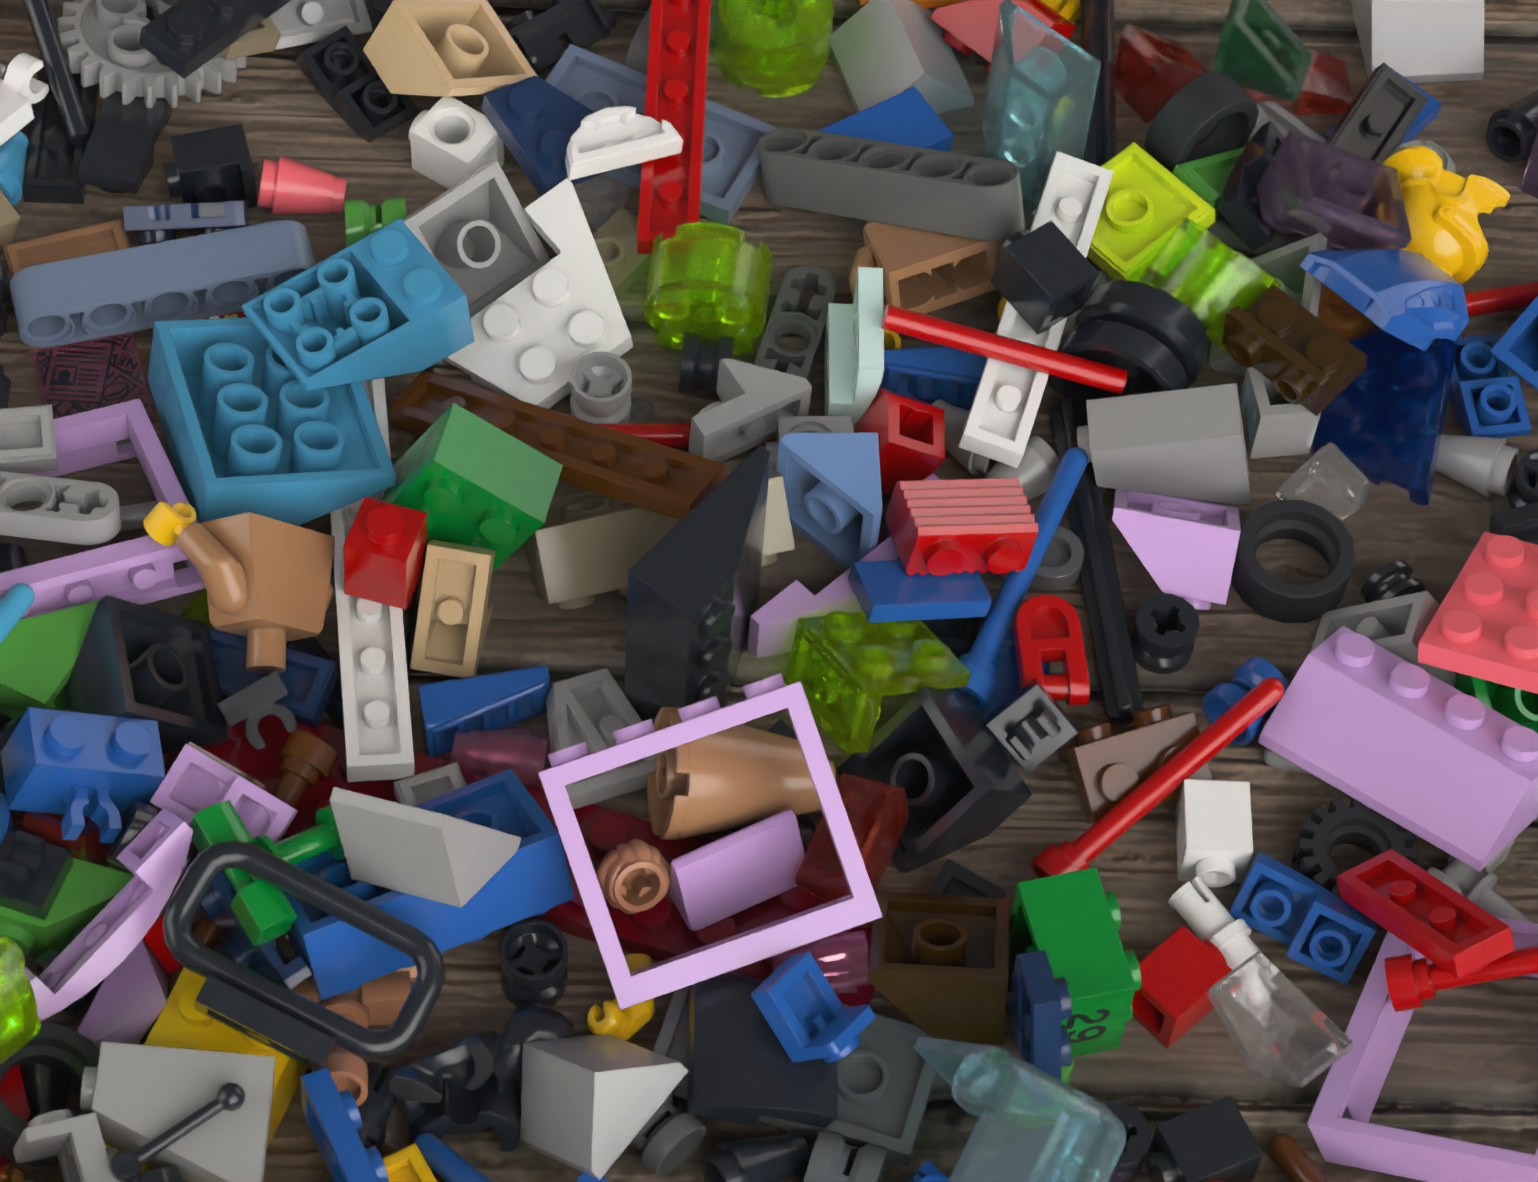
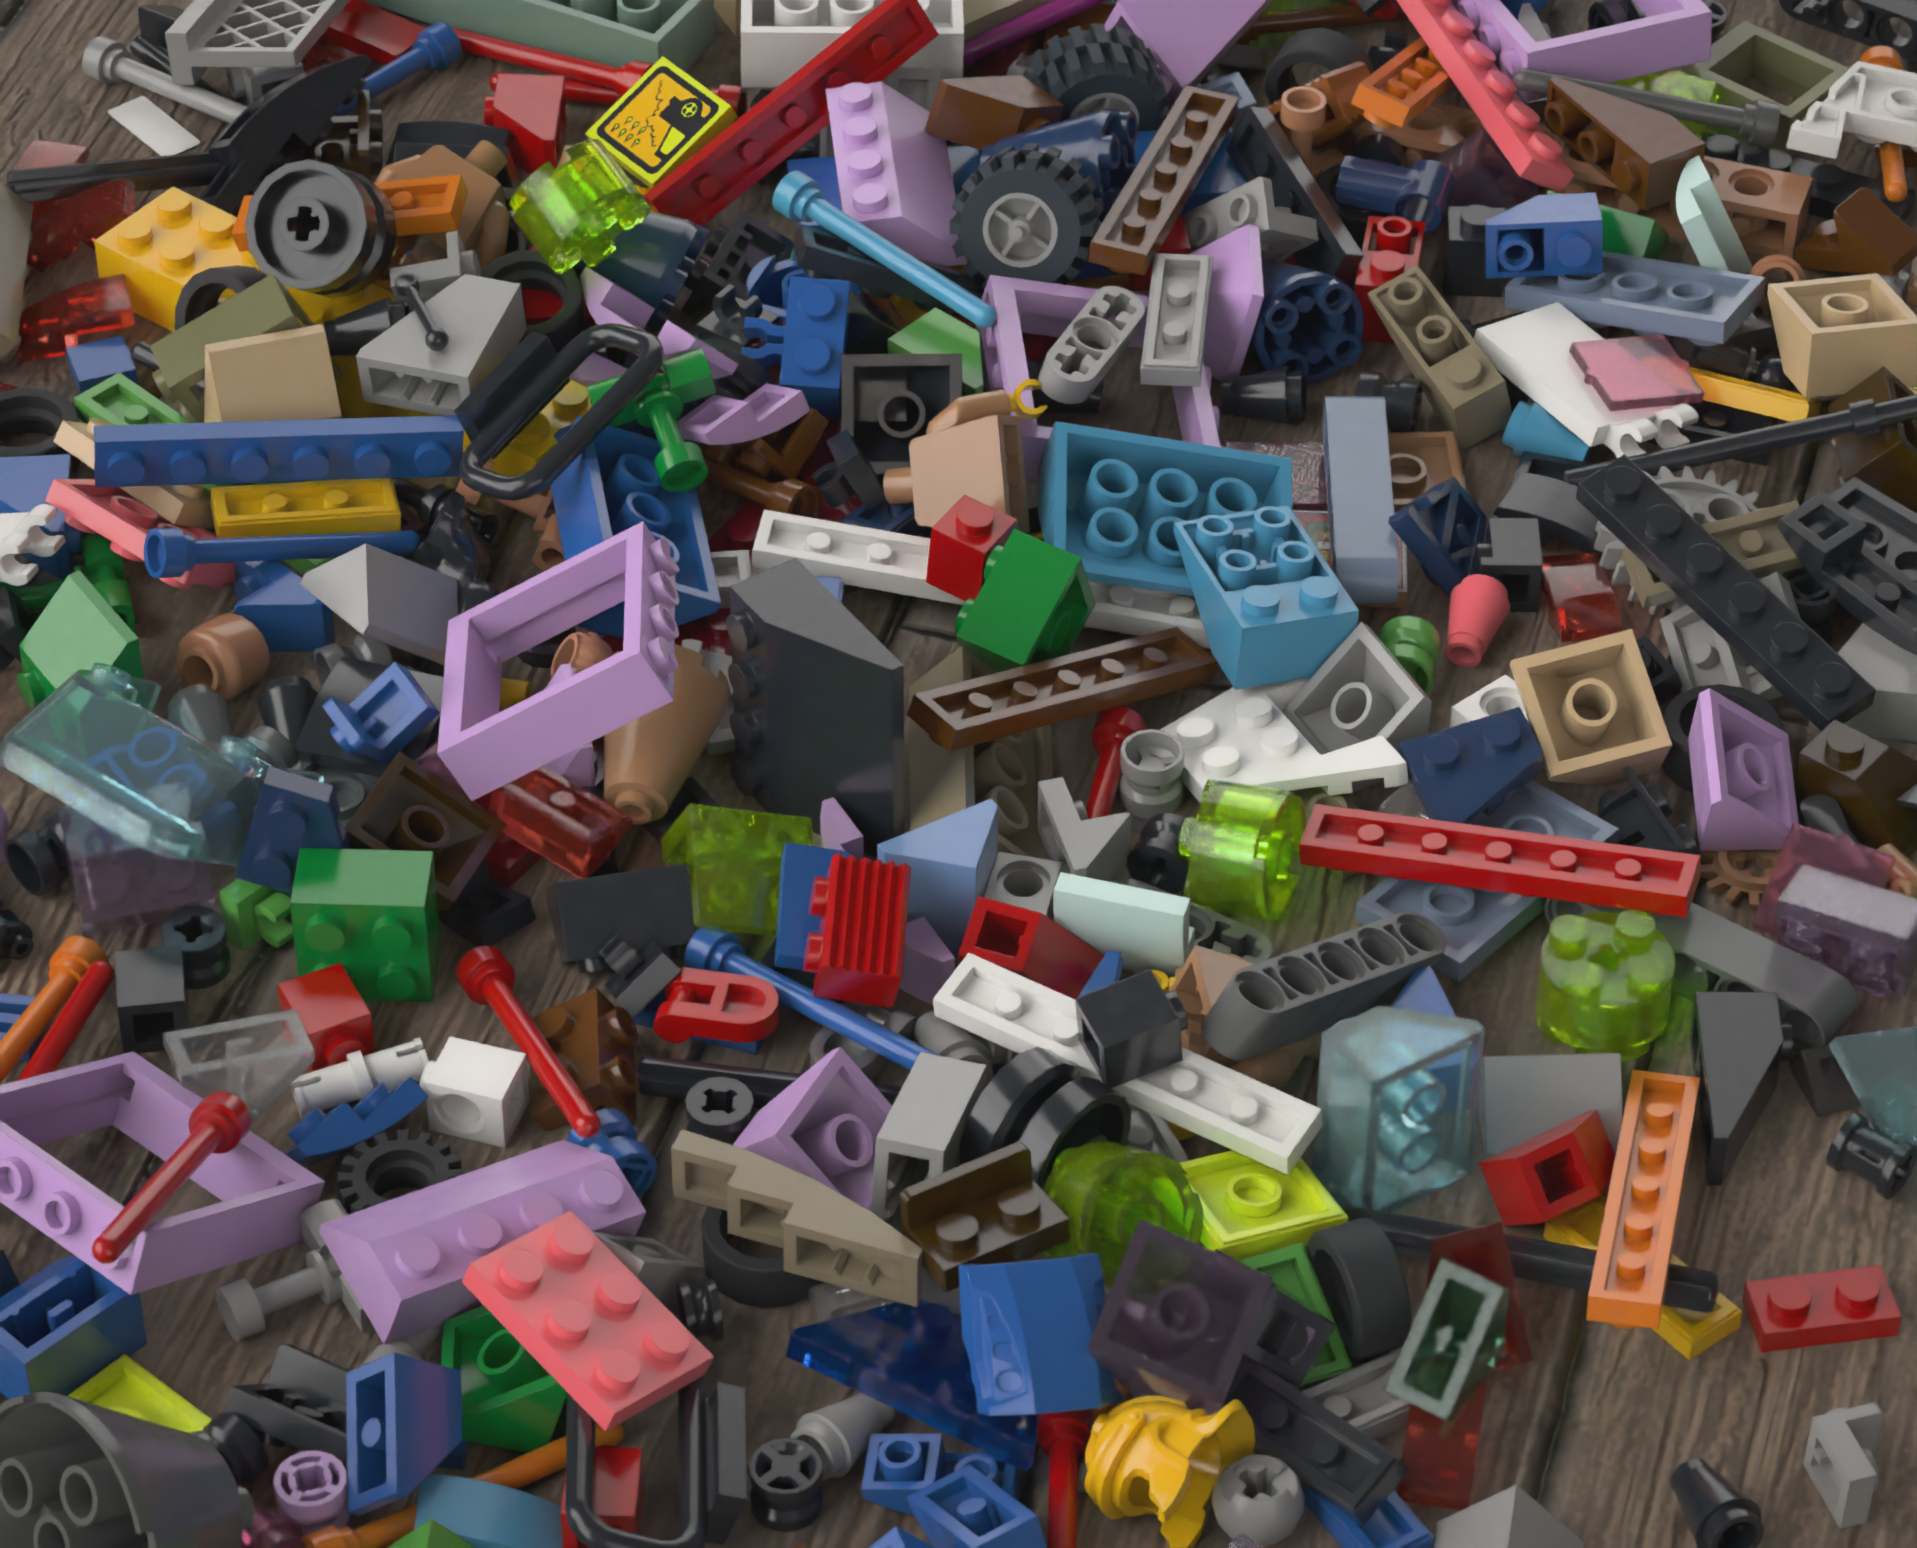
camera: 110 degrees right, 15 degrees down
light grey slope [330,787,521,908] -> none
tan slope [410,539,495,678] -> none
white tile [565,106,683,180] -> none
red bar [881,304,1128,394] -> none
red plate [1336,849,1515,979] -> none
none -> dark tan slope [671,1129,922,1307]
none -> clear red slope [1541,552,1622,642]

